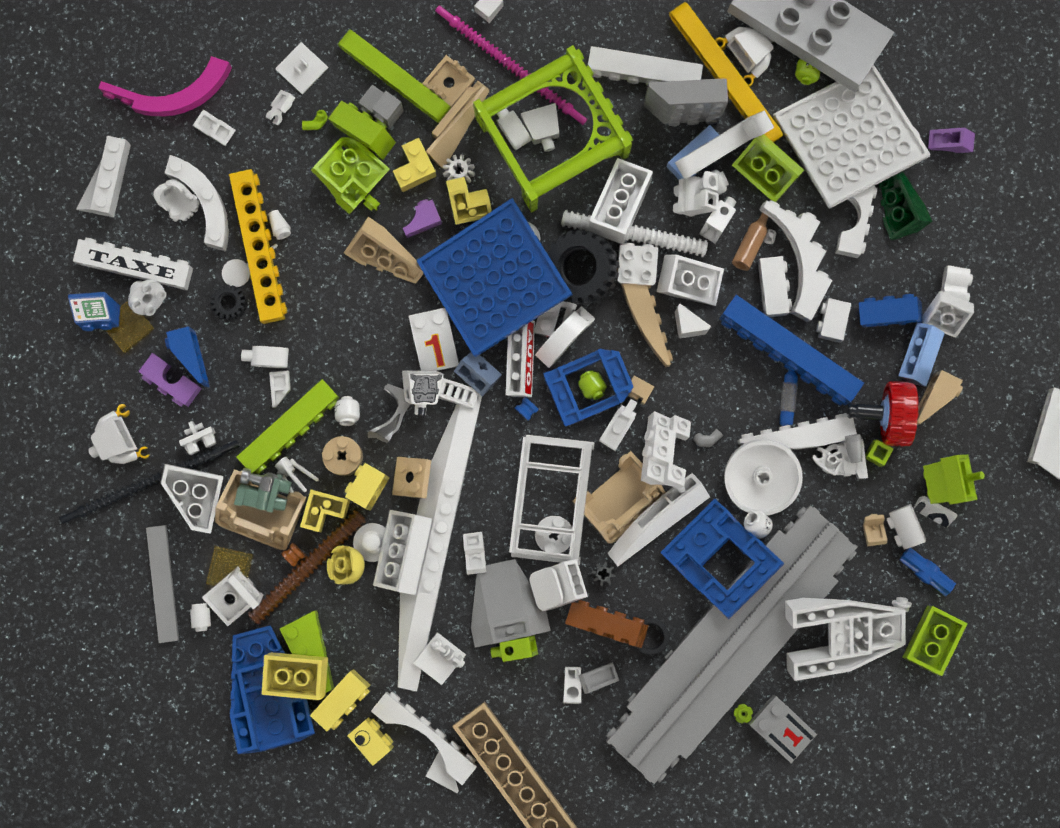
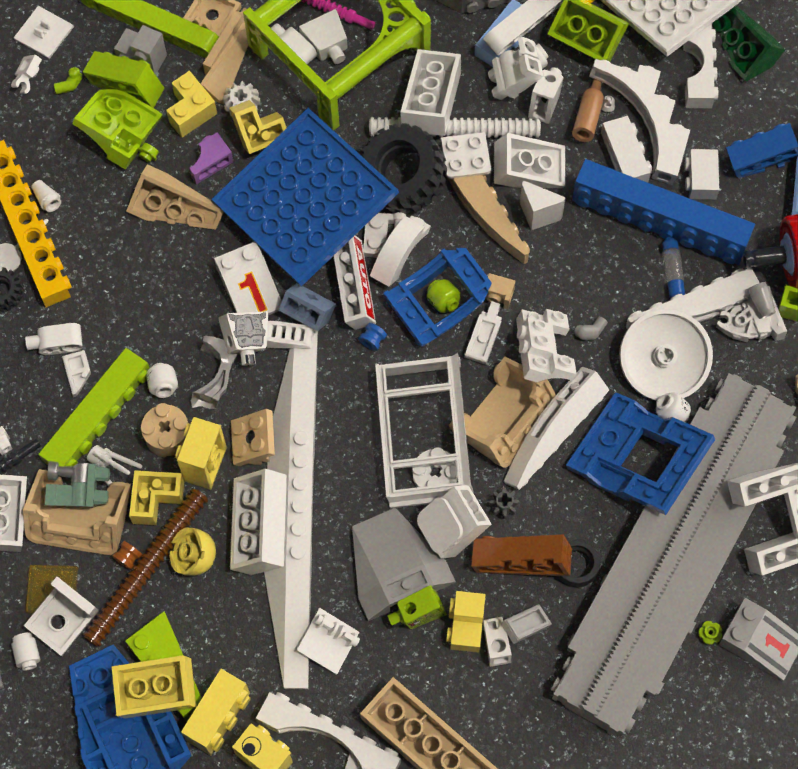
camera: 10 degrees left, 15 degrees down
white plate [353,523,386,562] -> none
white slope [463,532,486,575] -> none
none -> light yellow brick [446,591,485,652]

